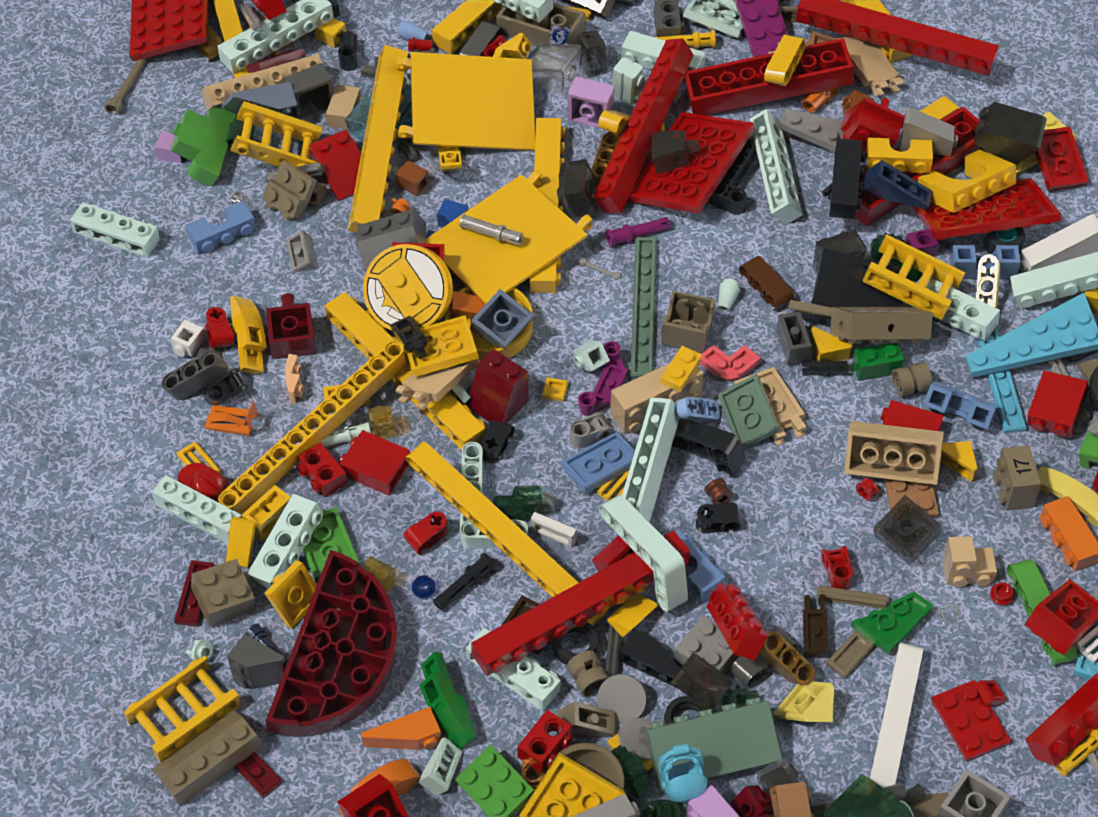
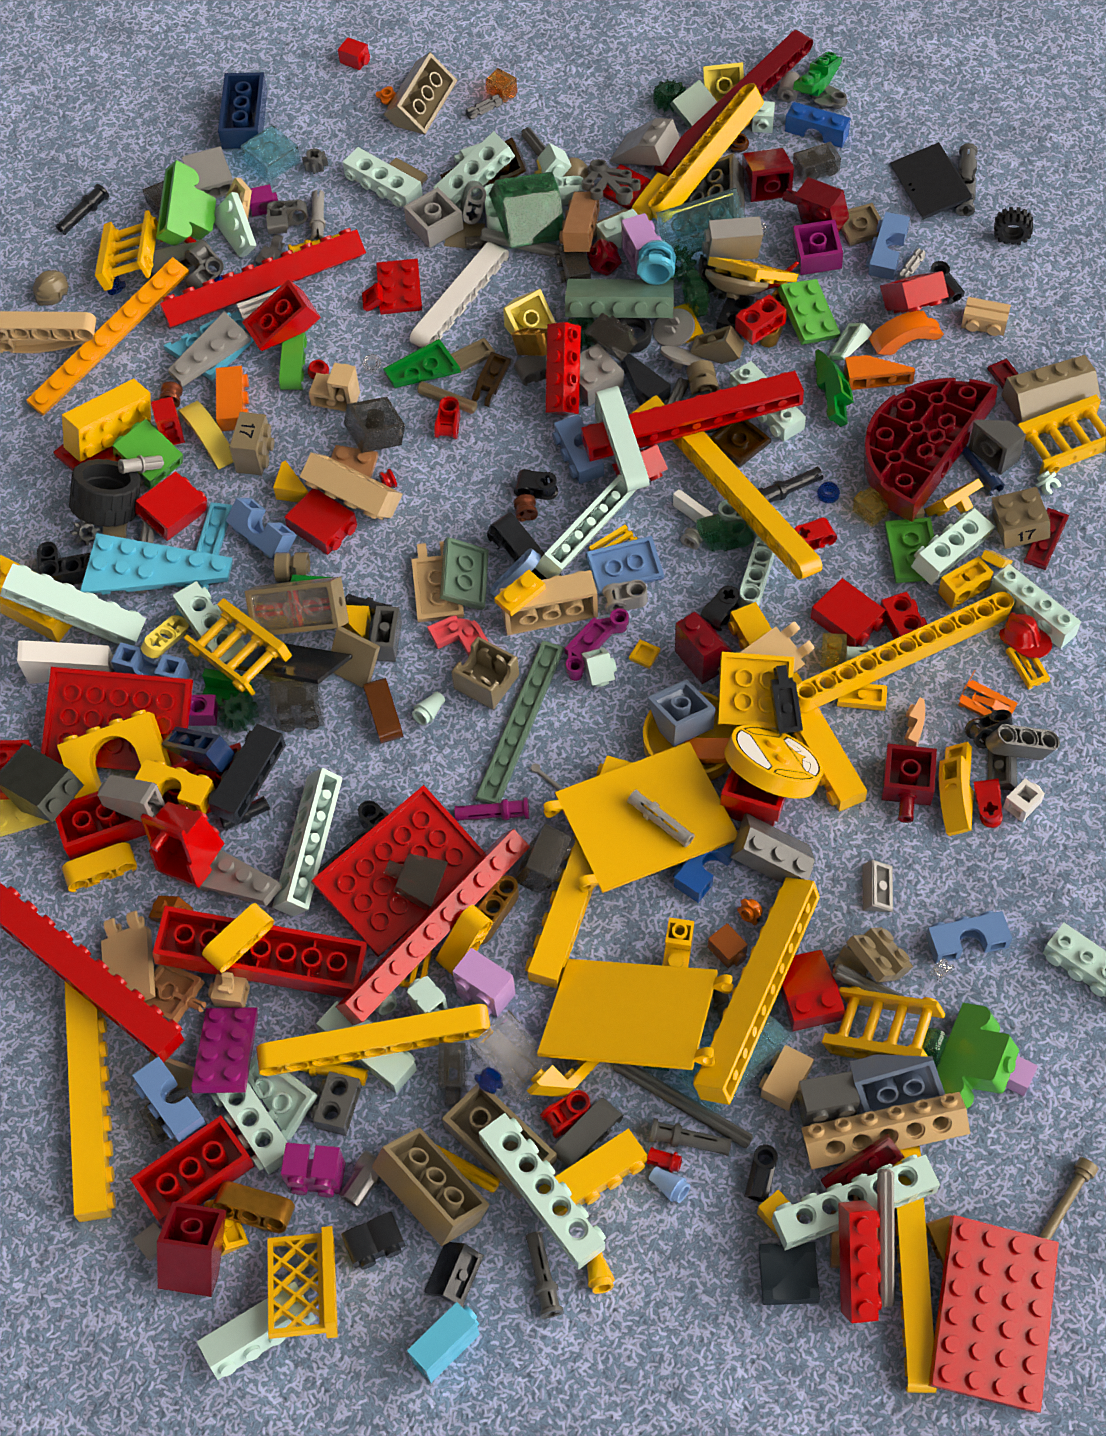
camera: 160 degrees left, 5 degrees up
none -> yellow beam [256,1004,491,1076]

